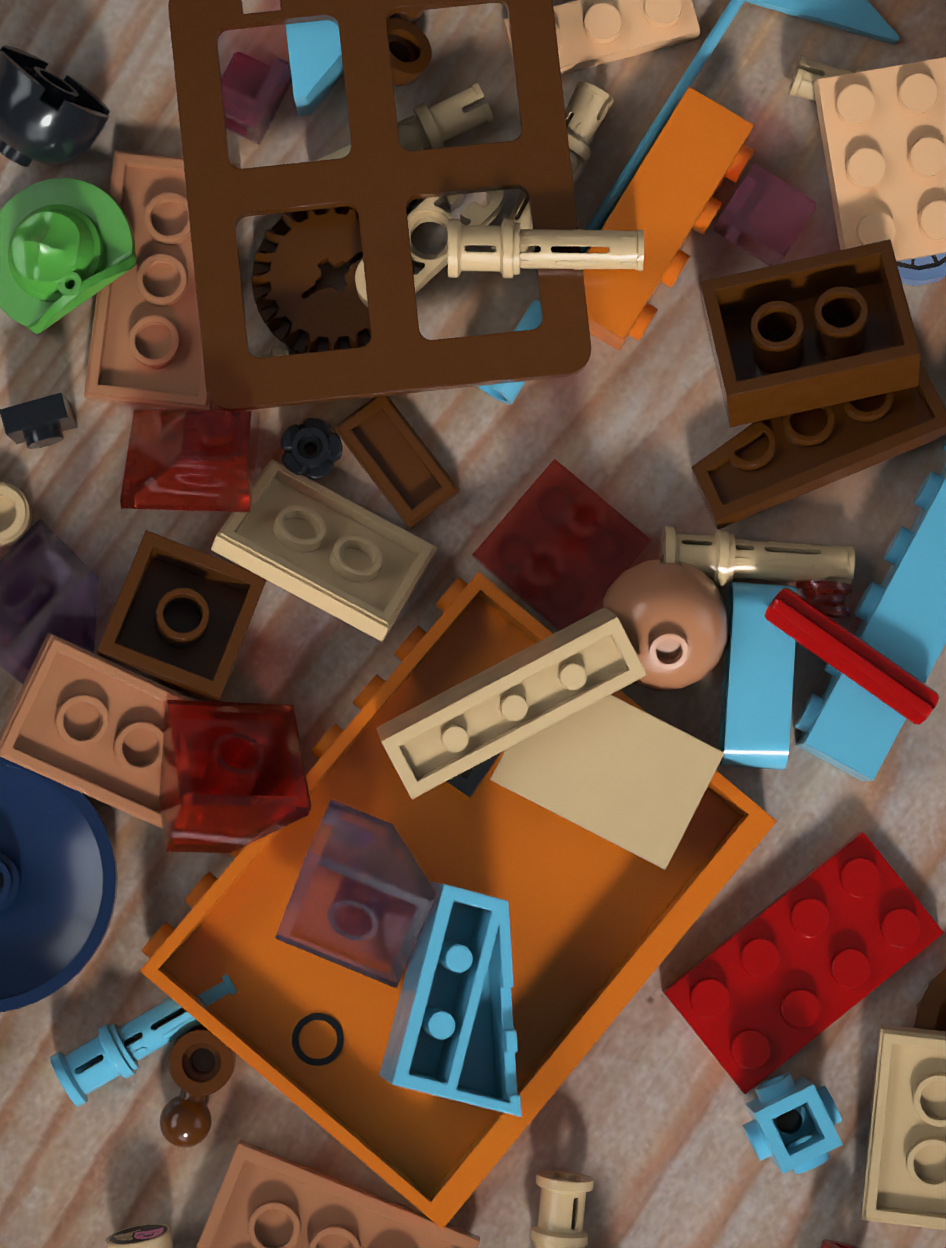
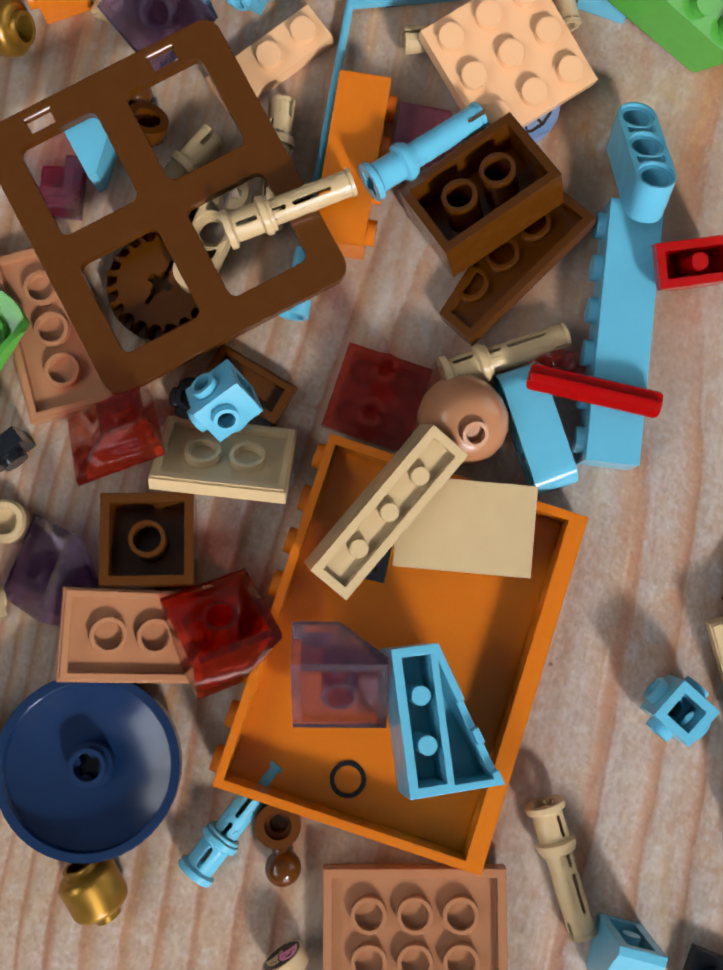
camera: 15 degrees left, 0 degrees up
red plate [662,832,944,1094] -> none
none -> medium azure brick [185,359,263,442]
none -> medium azure pin [358,102,488,201]

